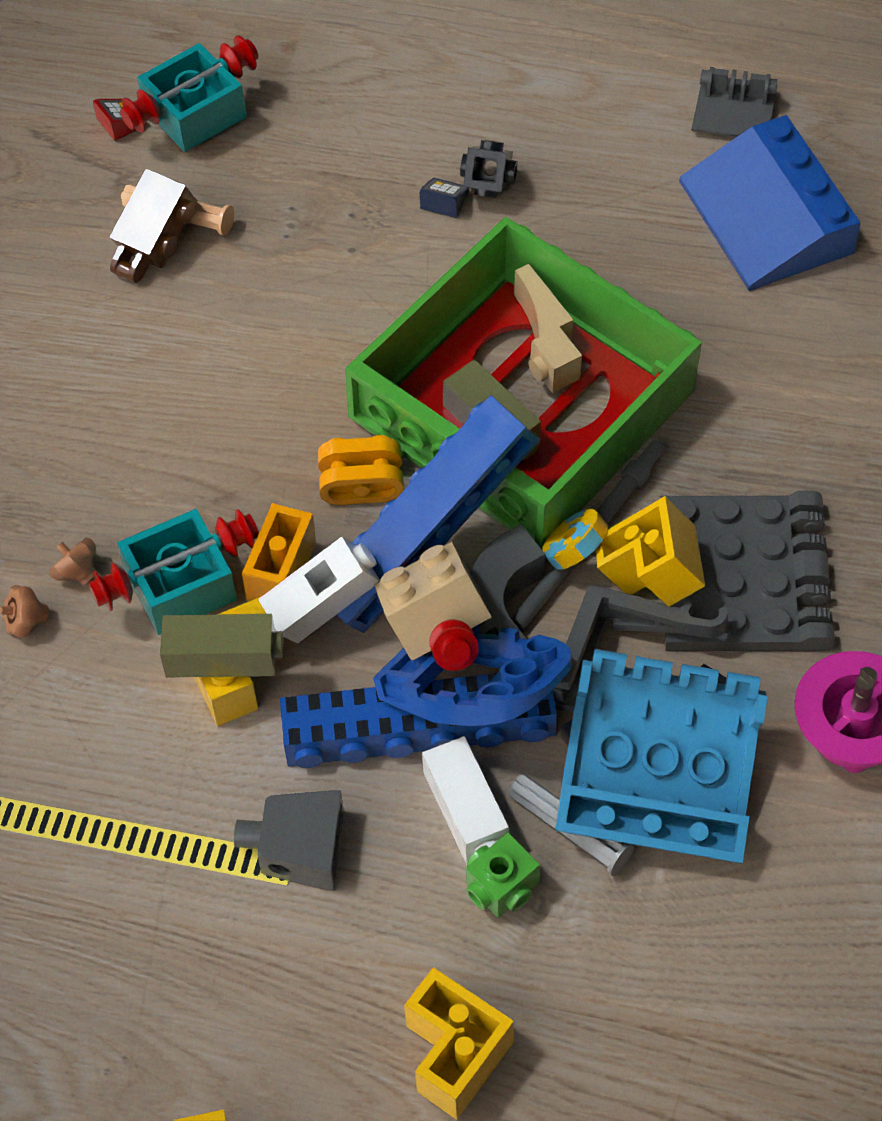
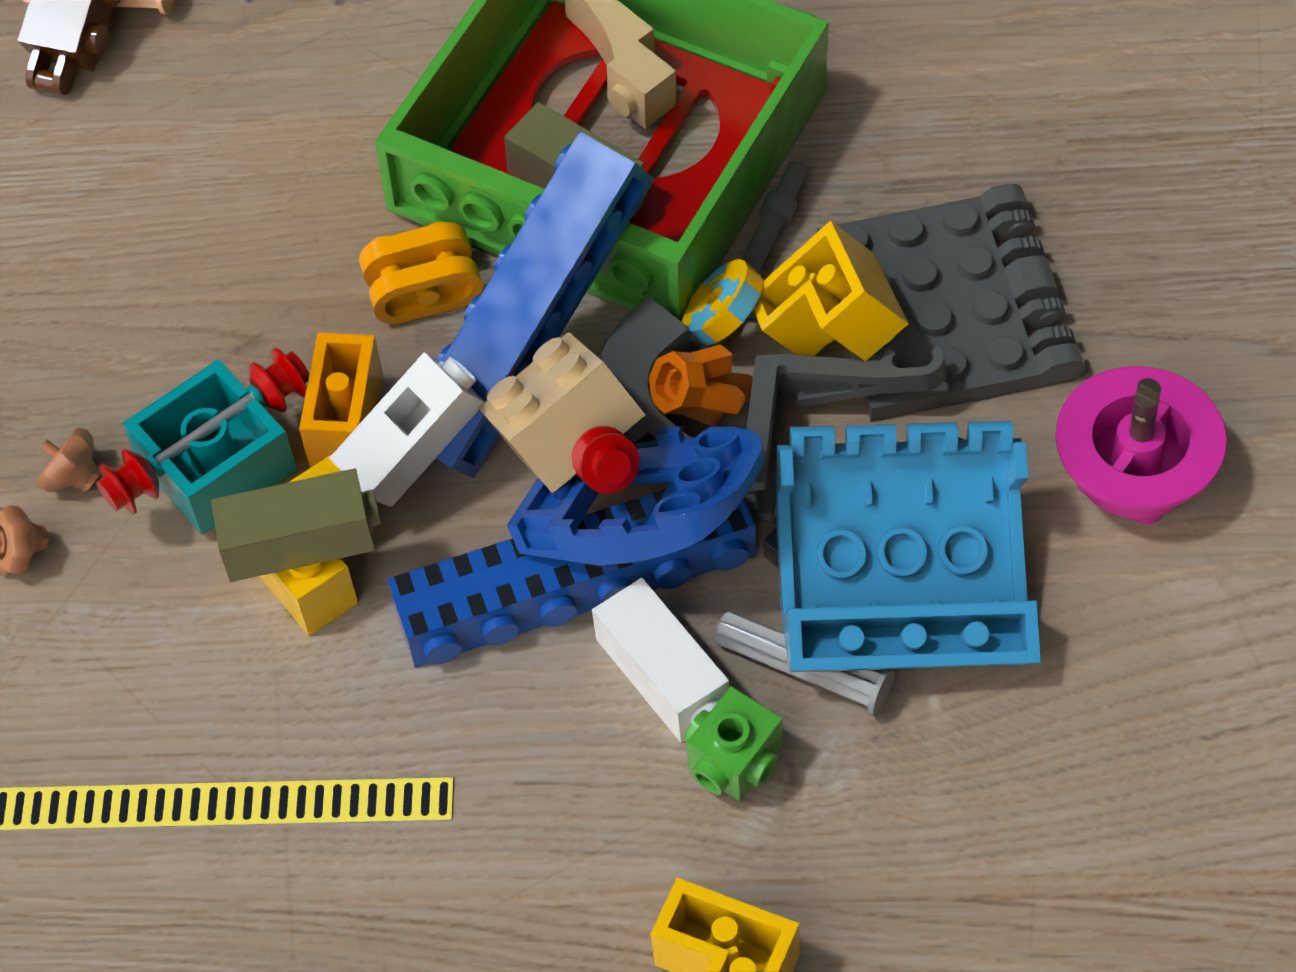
camera: 10 degrees left, 0 degrees up
dark grey torso [234,790,344,891] -> none
none -> orange rock [648,344,753,426]

